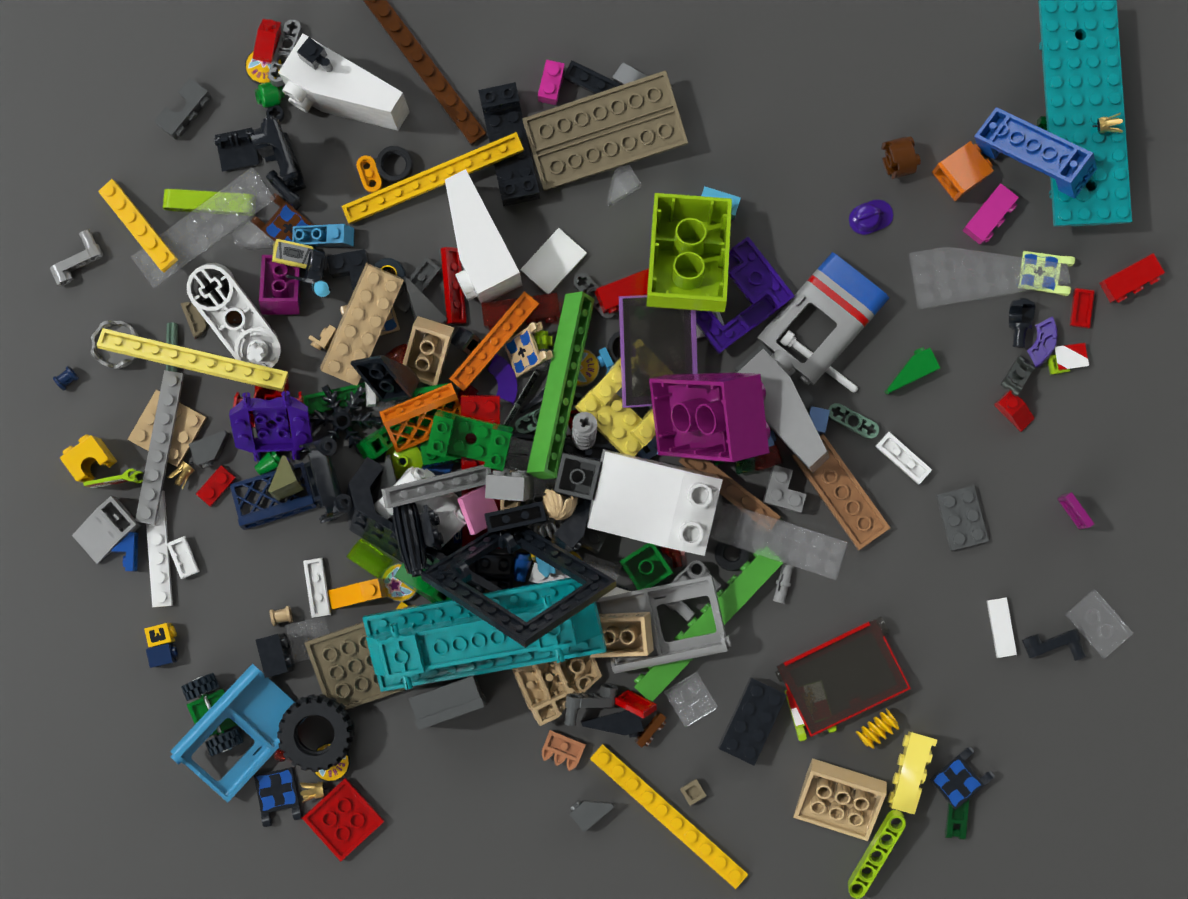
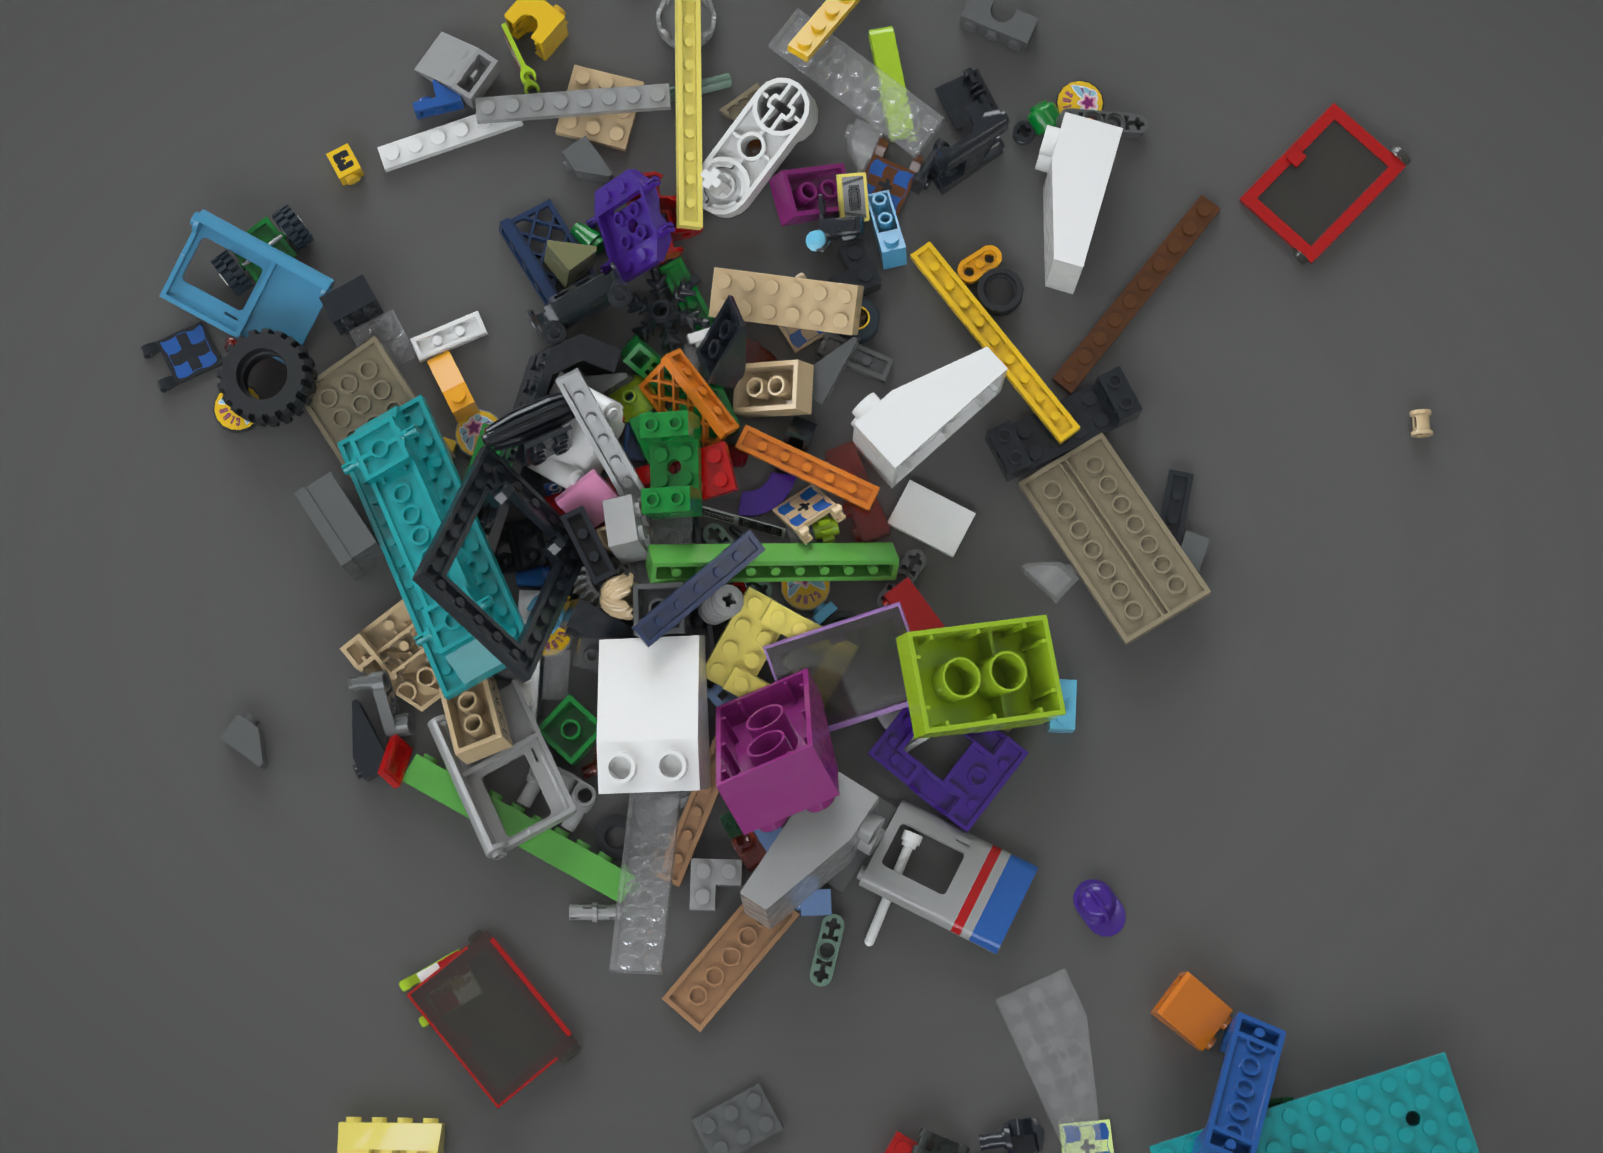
camera: 75 degrees right, 5 degrees down
dark blue brick [146,643,178,668] -> none
pearl gold piece [167,461,195,489] -> none
white plate [167,536,200,579] -> none
red plate [196,465,236,507] -> none
red slope [253,19,281,63] -> none
tan bush [270,606,293,627] -> none
black brick [297,37,333,72] -> none
pearl gold piece [300,781,330,803] -> none
red plate [302,778,385,862] -> none
tan bracket [308,325,337,351] -> none
clear neon green brick [346,538,393,578] -> none
red plate [441,247,466,324] -> none
dark pink brick [538,59,565,106] -> none
nougat plate [542,730,586,771] -> none
yellow plate [590,744,748,889] -> none
reddish brown plate [635,711,666,748] -> none
clear slope [664,672,718,727] -> none
dark tan plate [680,779,706,806] -> none
black brick [718,677,787,766] -> none
tan slope [793,758,887,841] -> none
lime beam [848,810,906,899] -> none
yellow piece [855,708,899,749] -> none
white plate [875,432,932,485] -> none
reddish brown brick [881,136,921,179] -> none
green slope [884,347,940,395] -> none
dark pink brick [962,183,1019,244] -> none
none -> dark blue plate [631,530,766,647]

